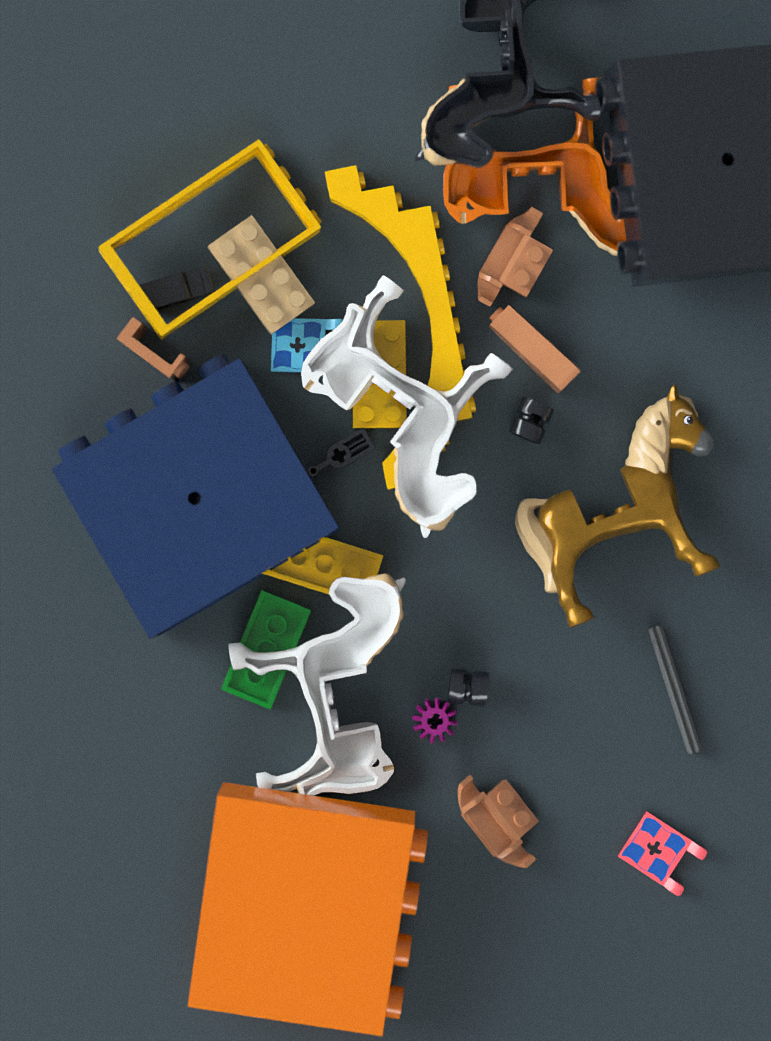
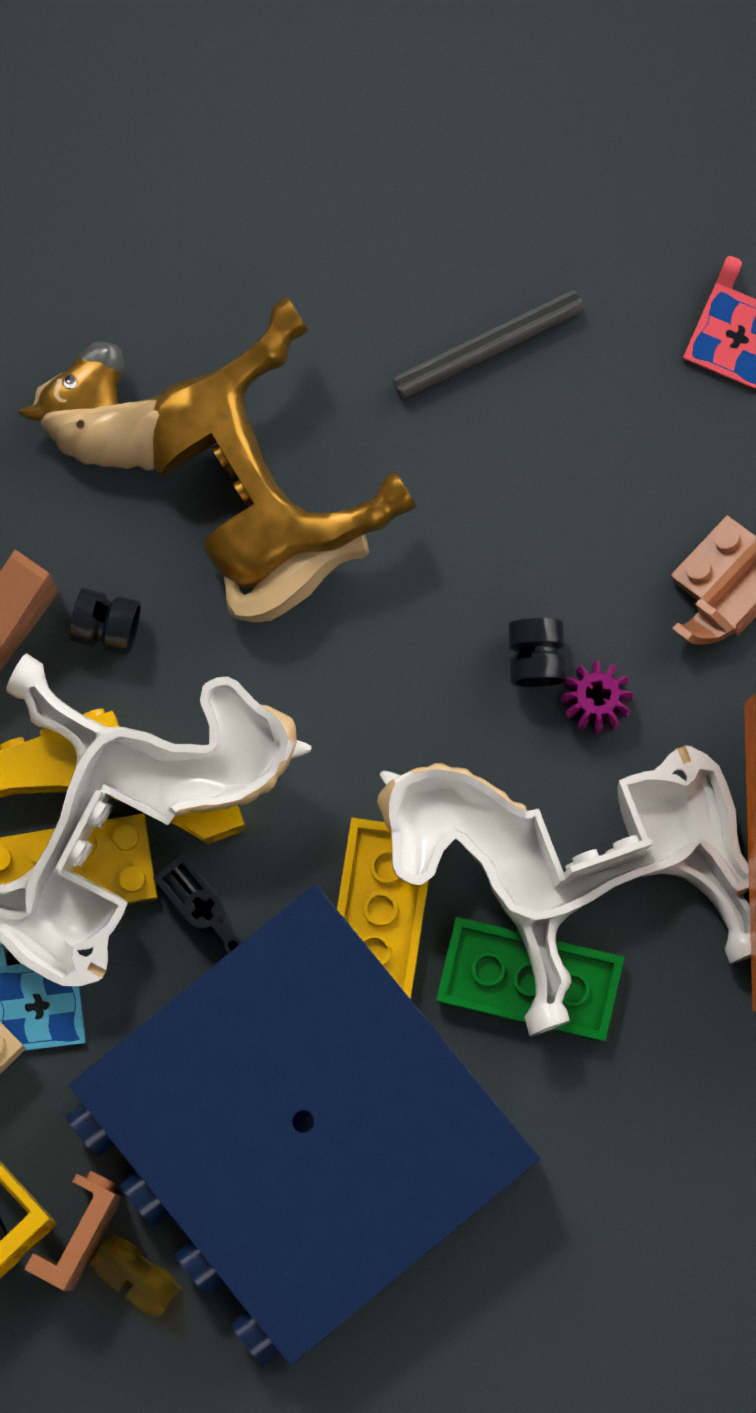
camera: 100 degrees left, 10 degrees down
none -> clear yellow hinge [90,1234,182,1318]

